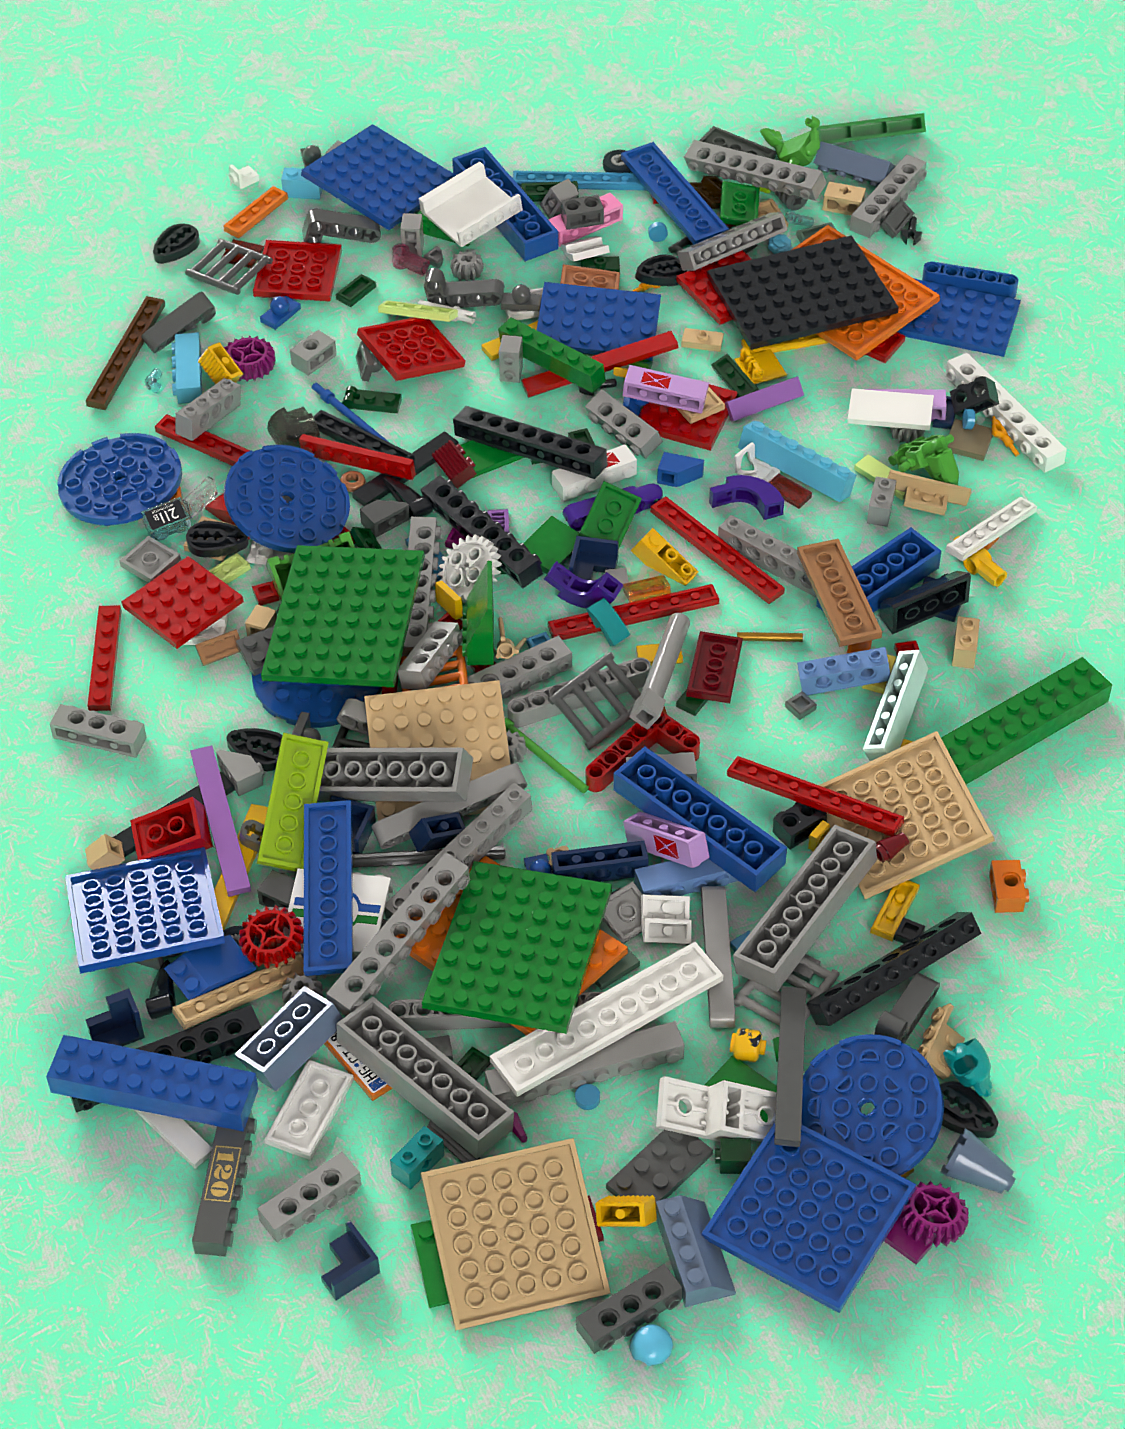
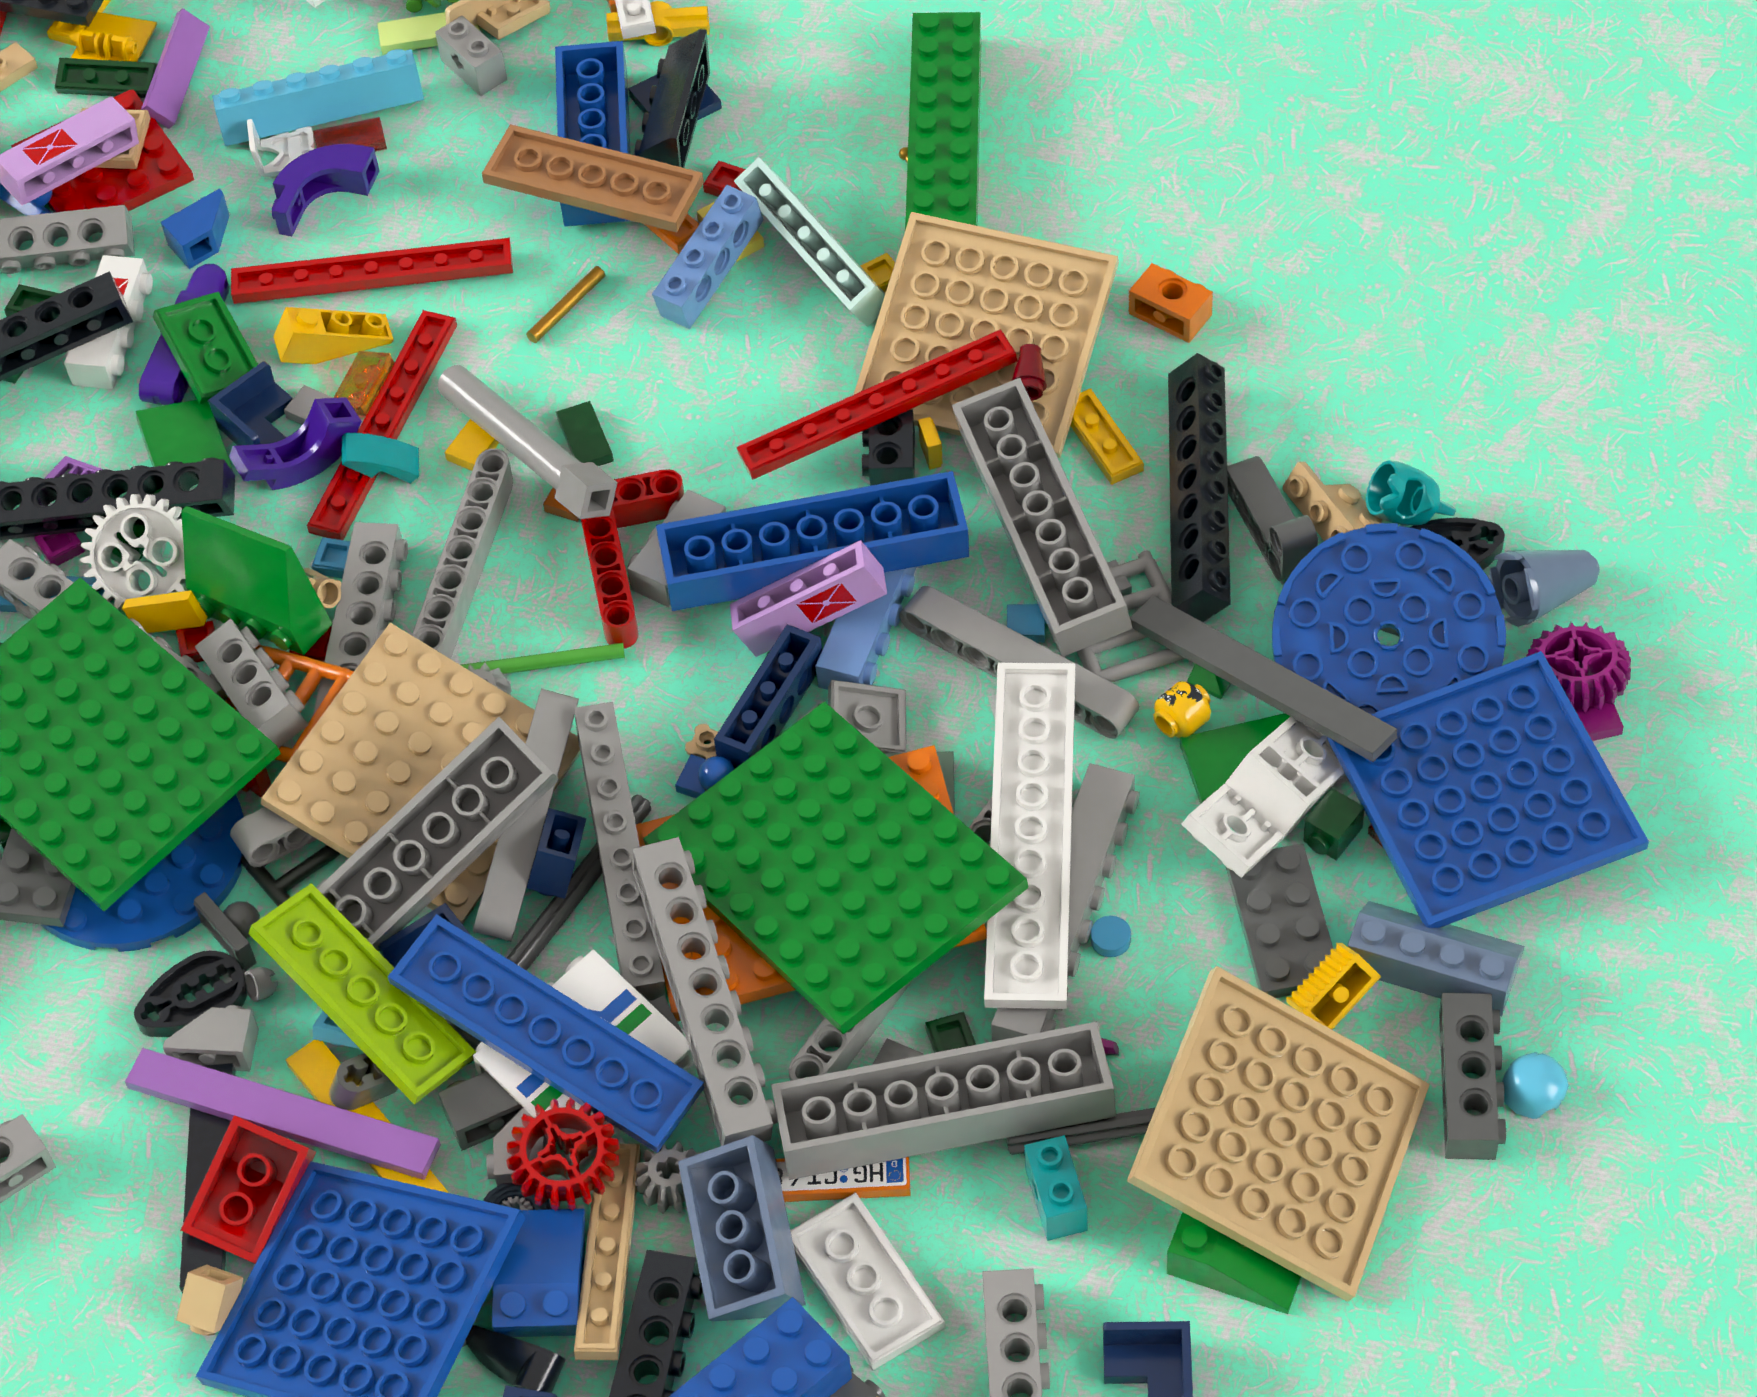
camera: 50 degrees left, 5 degrees up
dark grey bar [548,652,641,750] -> none
white slope [641,895,692,944] -> none
dark red tile [686,631,743,704] -> none
light grey brick [718,515,817,598] -> none
flat silver tile [785,691,817,720] -> none
black tile [894,917,926,944] -> none
tan brick [952,616,980,669] -> none

